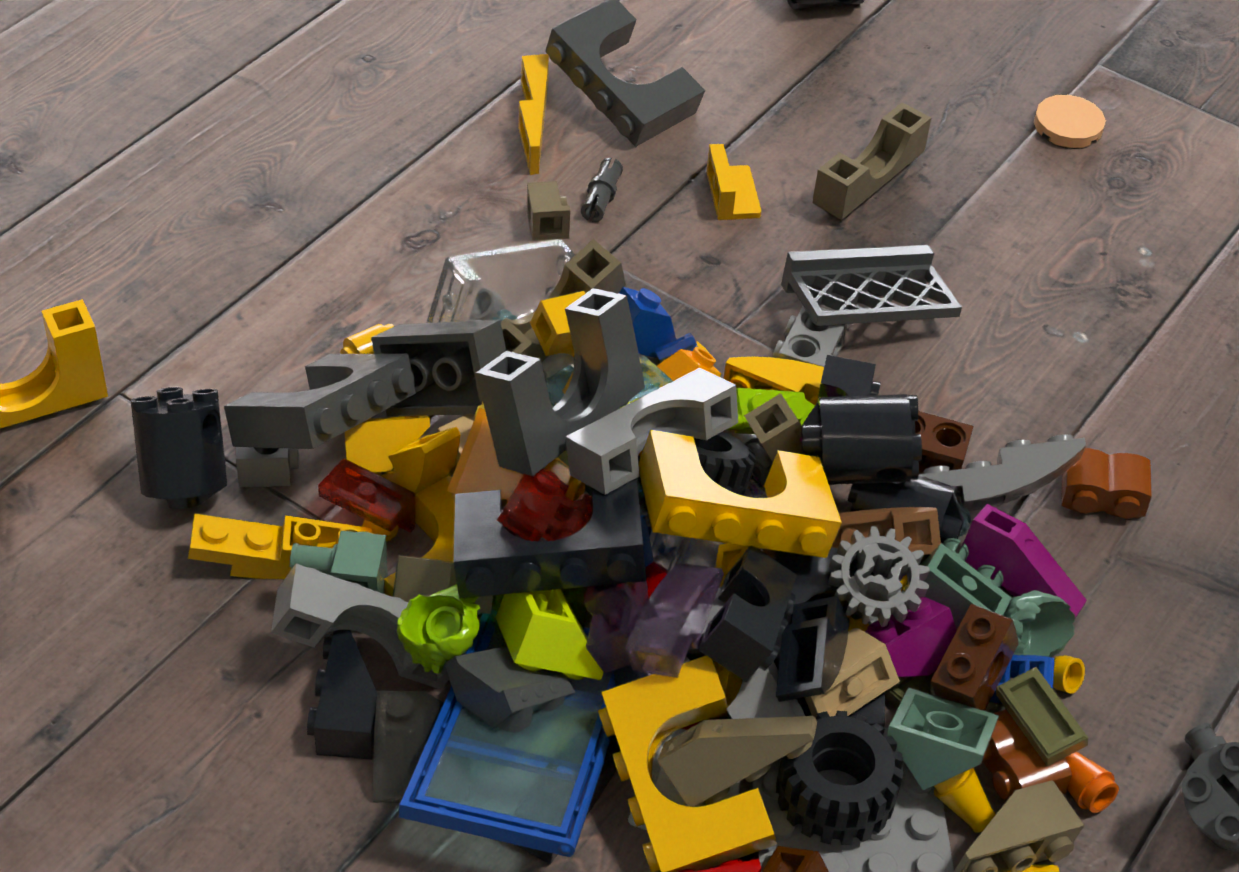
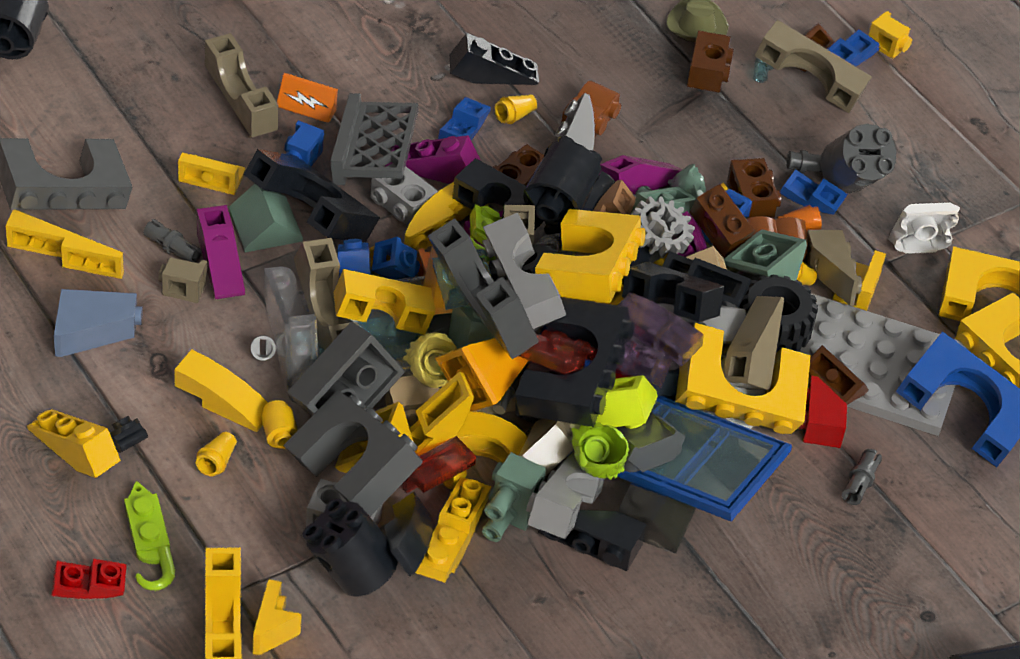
camera: 70 degrees left, 0 degrees up
olive tile [996,667,1088,766] -> none
none -> yellow slope [27,409,121,478]
none -> red slope [51,559,127,599]
none -> sand blue slope [54,289,143,357]
none -> black plate [110,415,148,453]
none -> lime plate [124,481,175,591]
none -> yellow slope [174,349,268,432]
none -> yellow cone [196,432,237,476]
none -> magenta slope [197,205,245,299]
none -> sand green slope [229,183,303,252]
none -> black arch [243,149,380,243]
none -> yellow slope [253,579,301,655]
none -> orange slope [277,73,338,122]
none -> blue brick [284,120,324,167]
none -> black slope [384,492,433,577]
none -> magenta slope [385,135,481,184]
none -> blue slope [438,97,491,140]
none -> black slope [449,33,539,85]
none -> yellow cone [494,94,537,124]
none -> reddish brown brick [727,158,781,219]
none -> blue slope [780,169,848,215]

